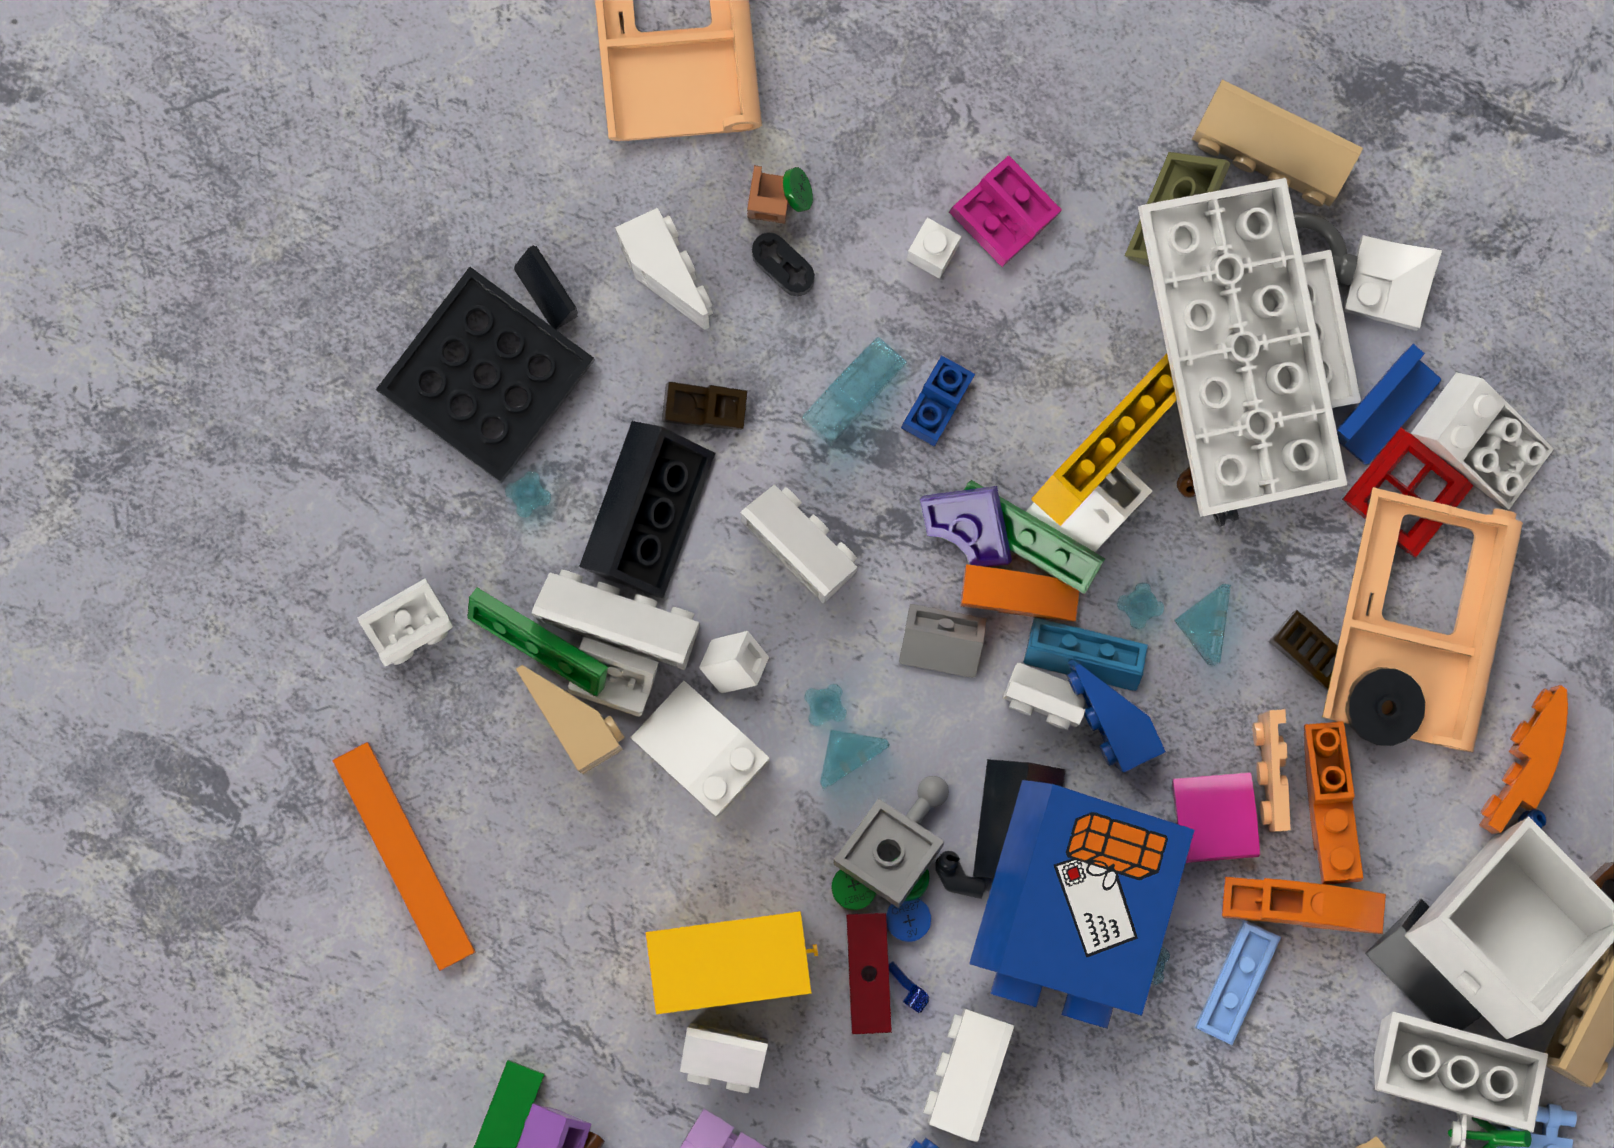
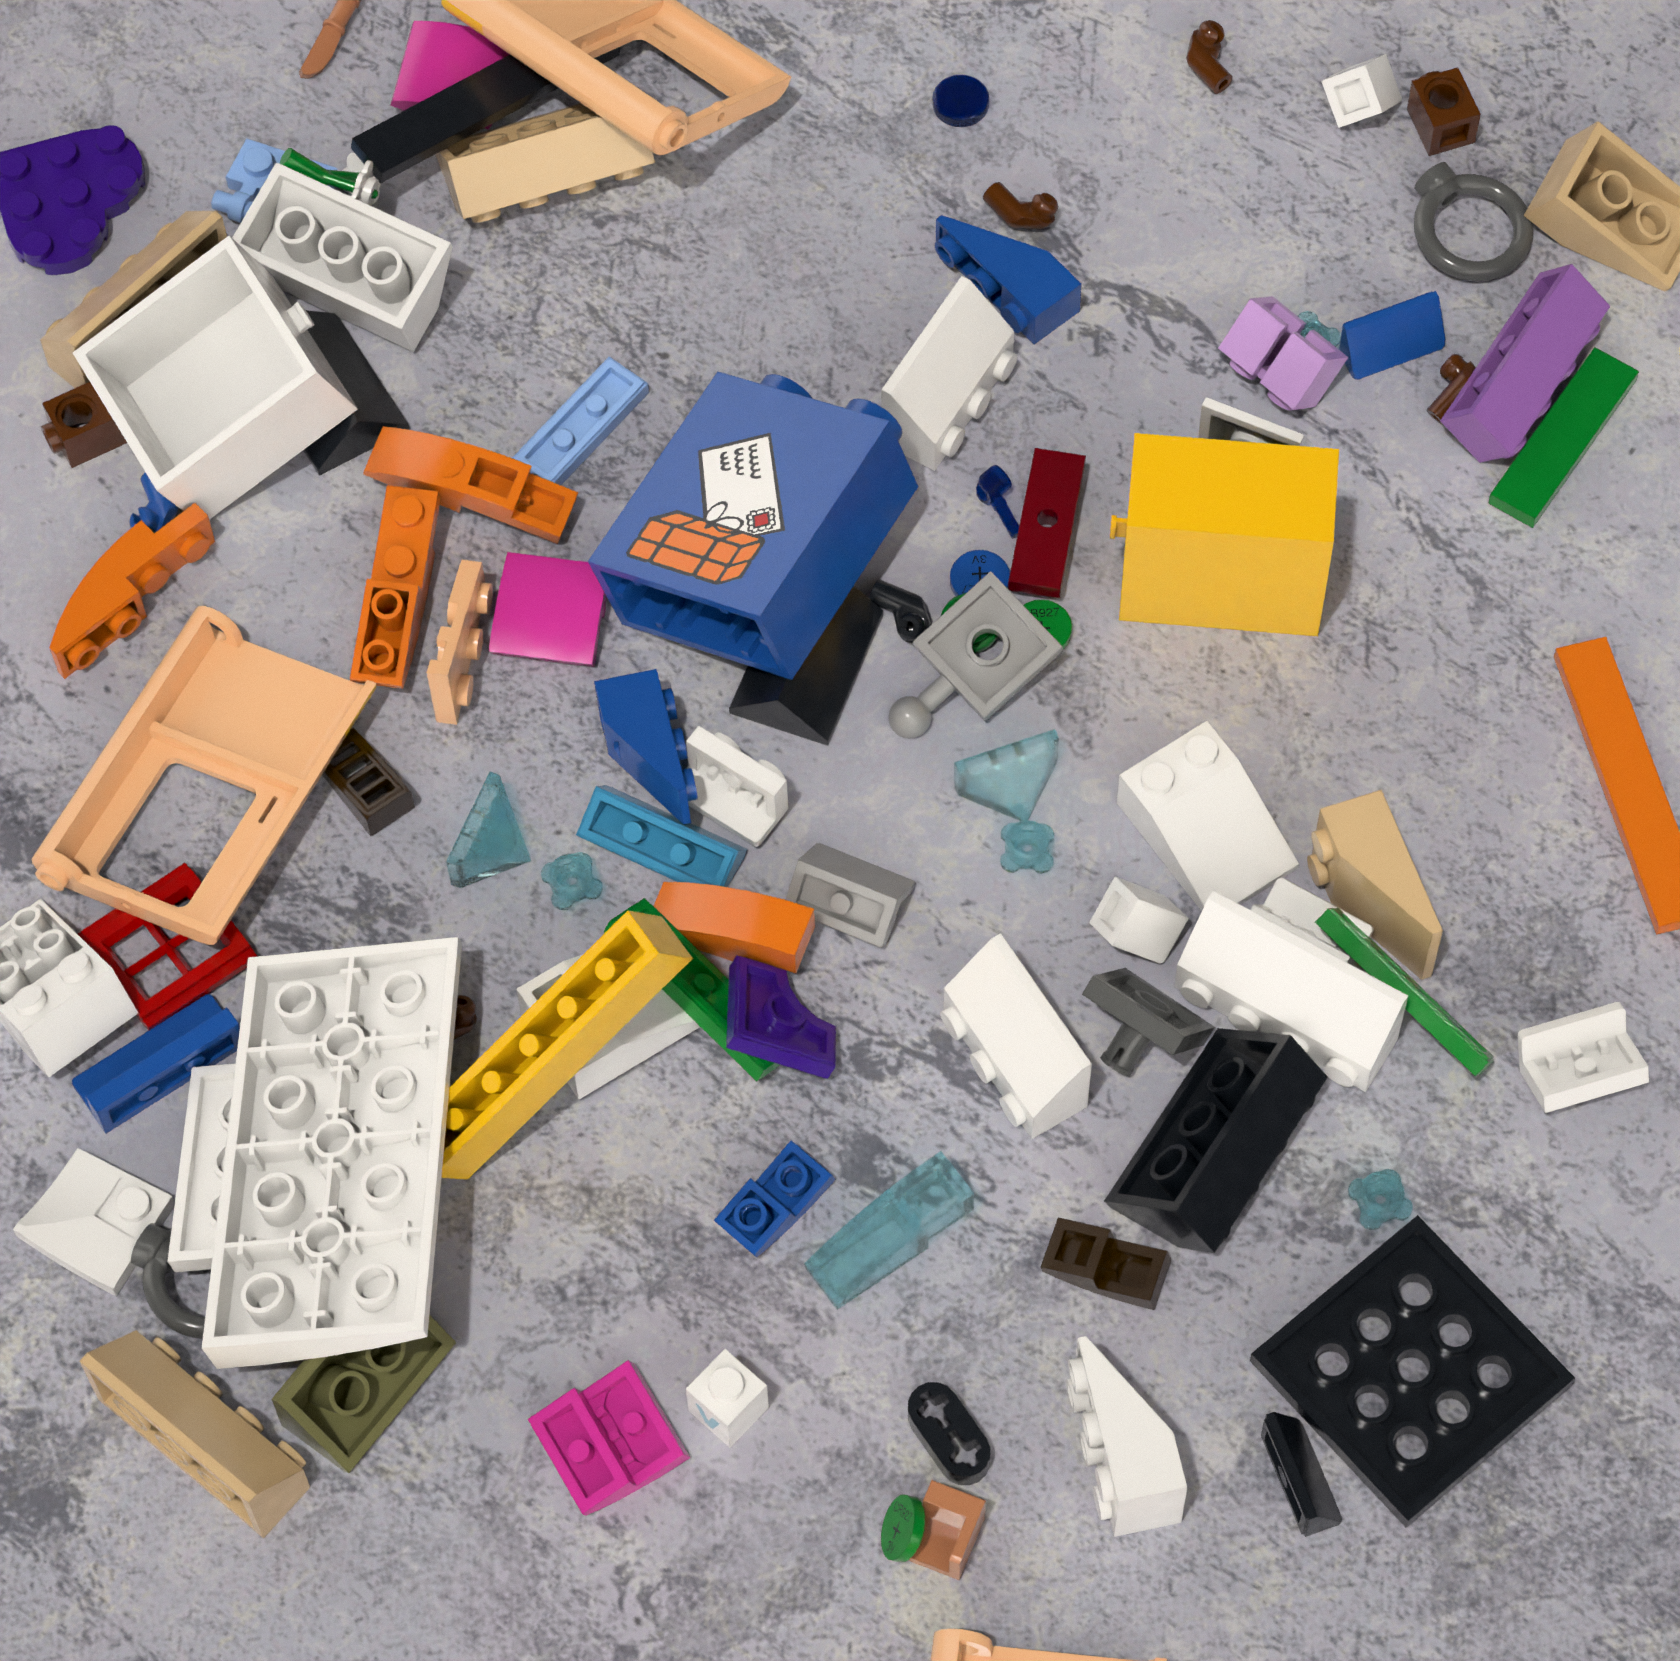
camera: 160 degrees left, 20 degrees down
black plate [1345,667,1425,746] -> none
none -> dark grey tile [1082,968,1215,1076]

